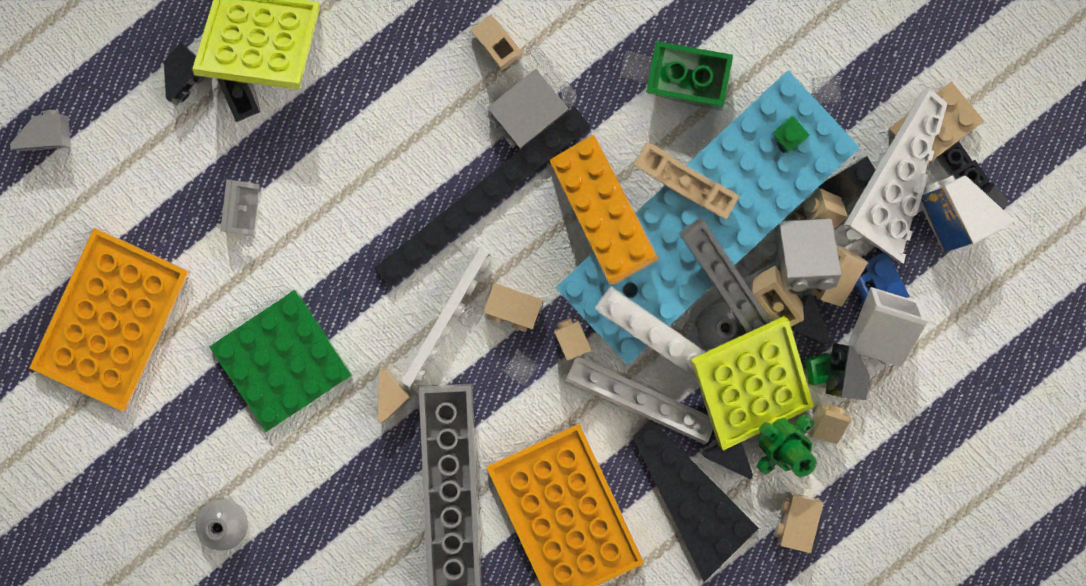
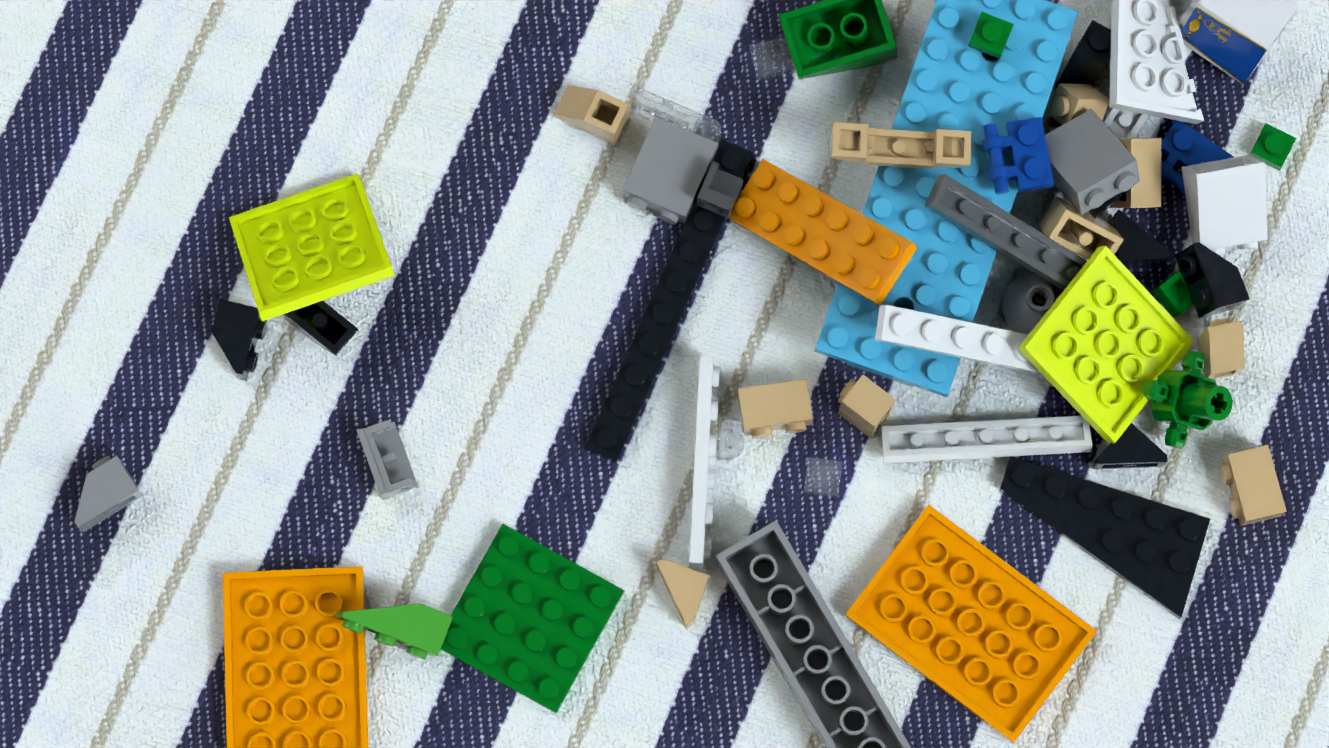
camera: 25 degrees left, 10 degrees down
none -> bright green slope [335,604,453,660]
none -> dark grey panel [697,161,743,218]
none -> blue plate [982,117,1054,195]
none -> green plate [1249,123,1296,171]

